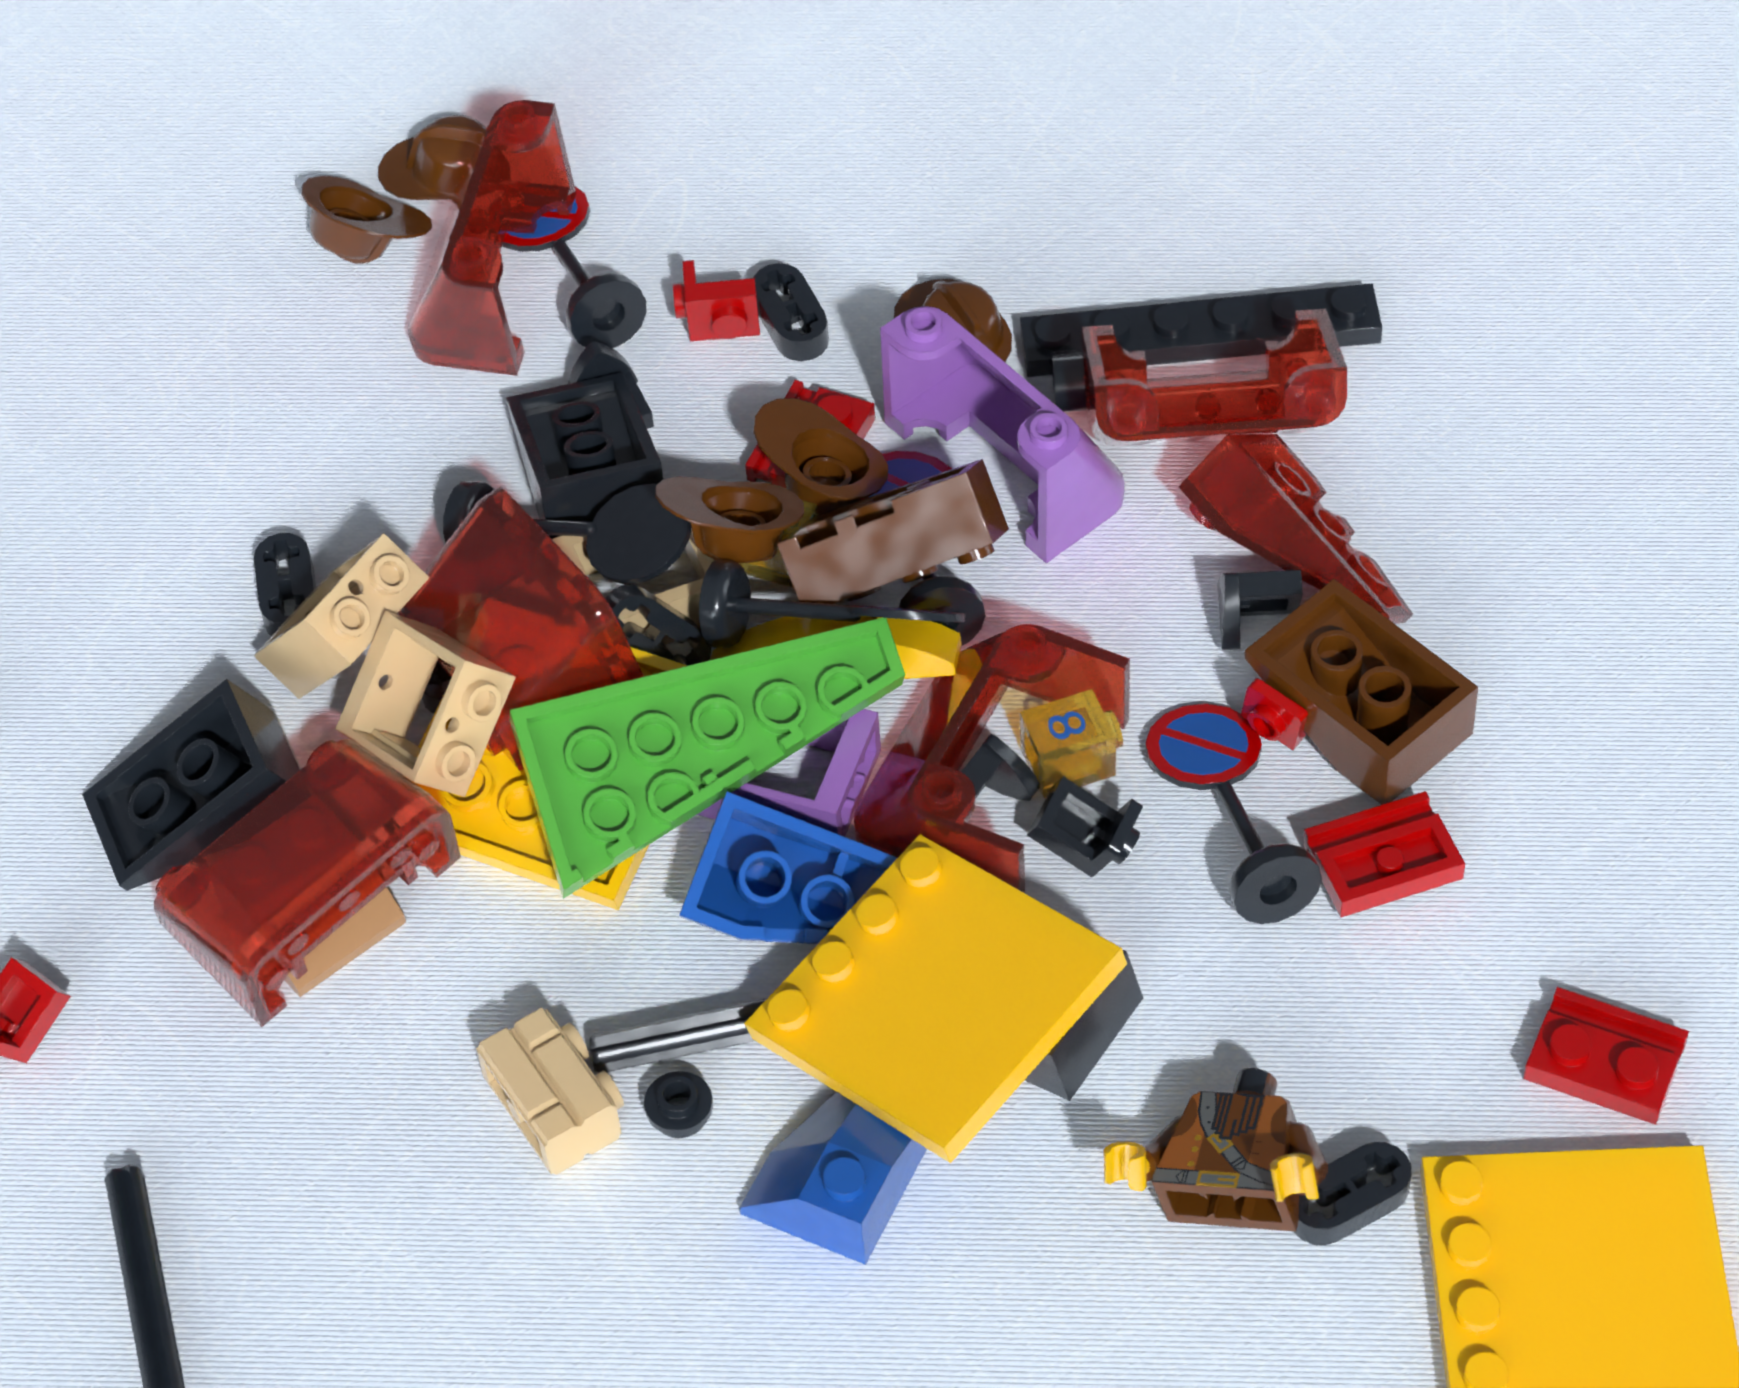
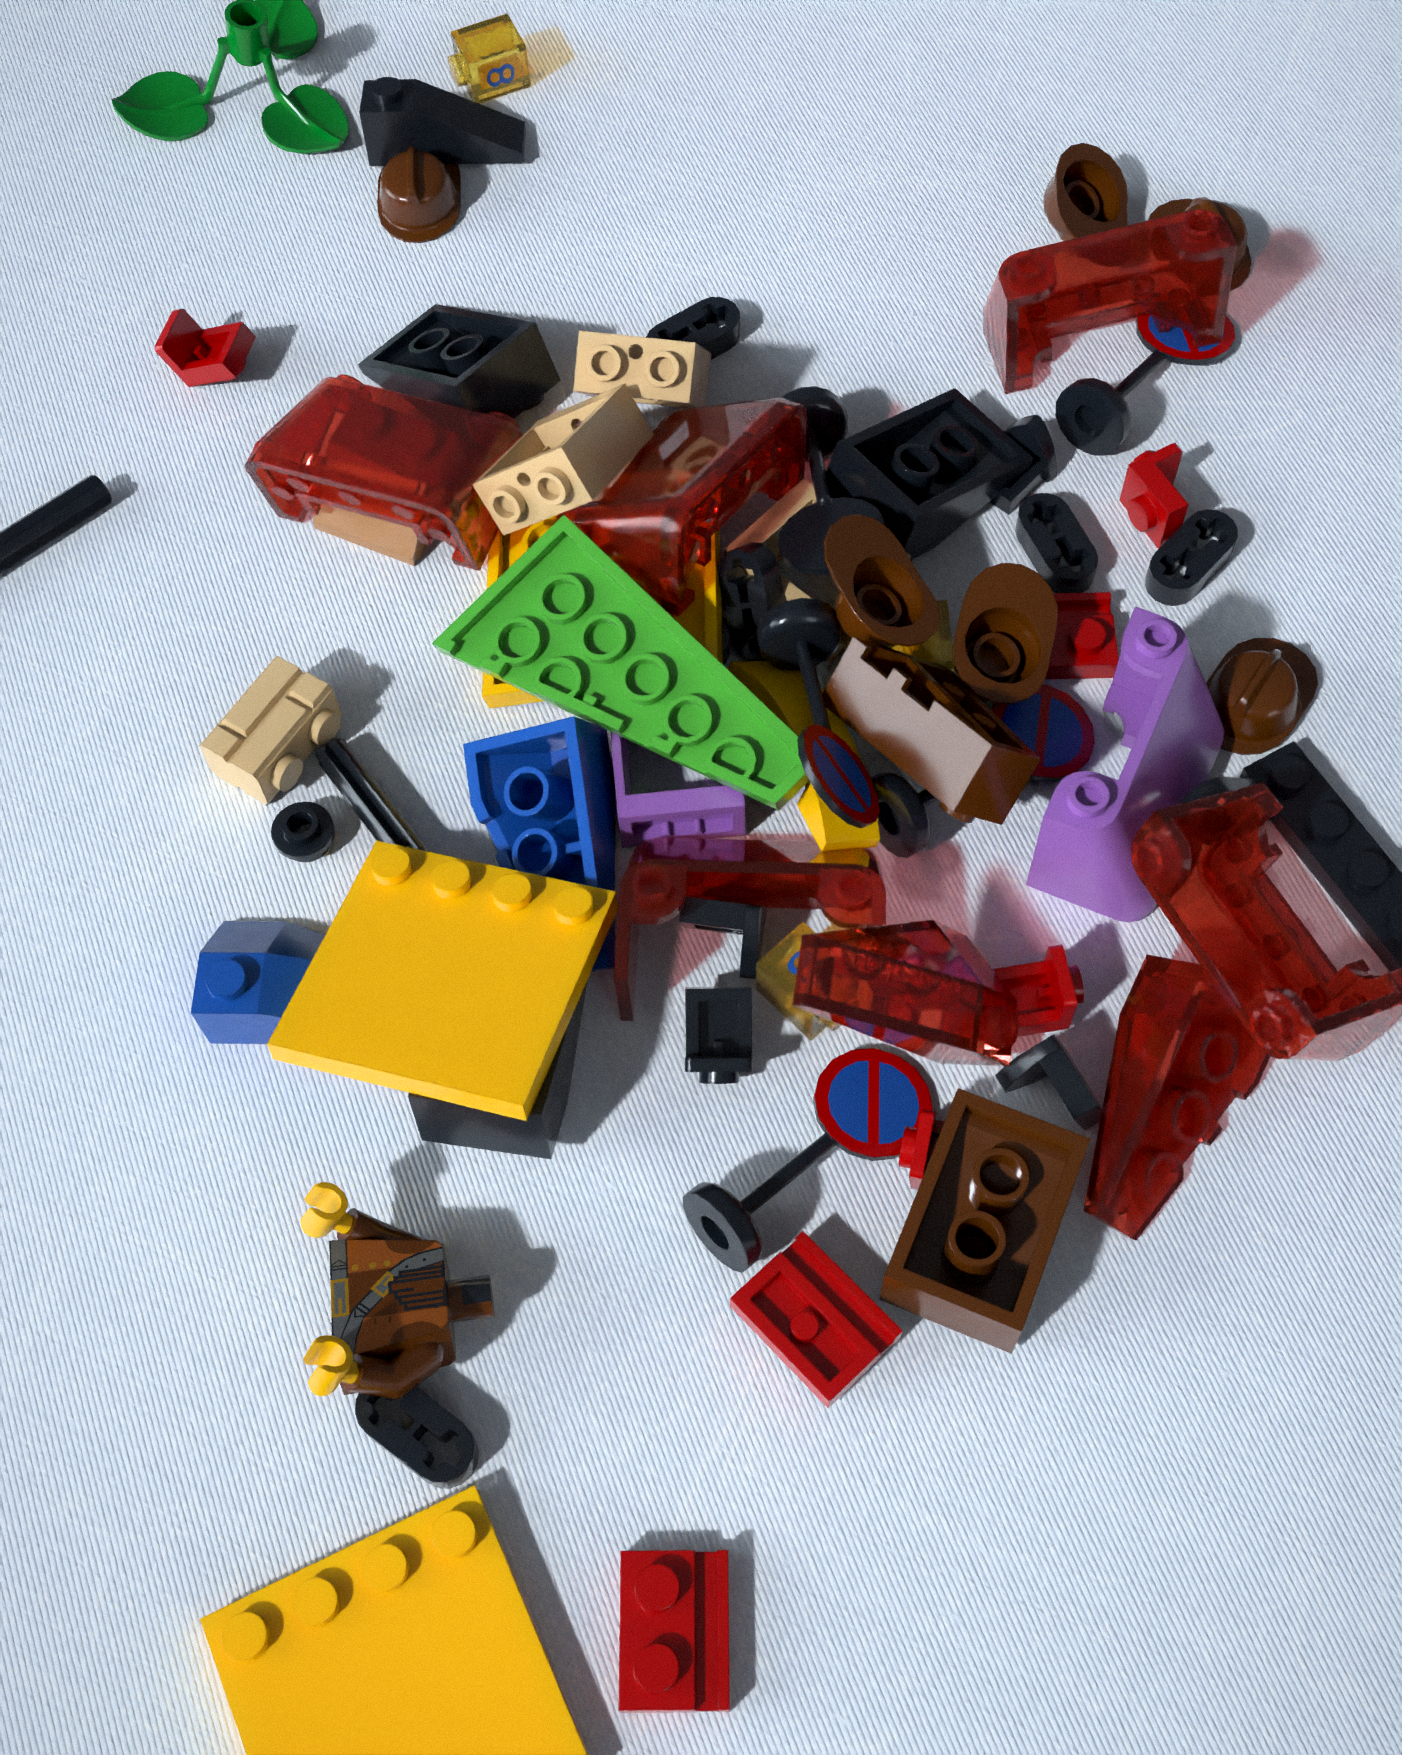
camera: 65 degrees right, 10 degrees up
none -> clear red wedge [792,920,1019,1066]
none -> red bracket [977,944,1084,1041]
none -> black beam [1015,493,1098,593]

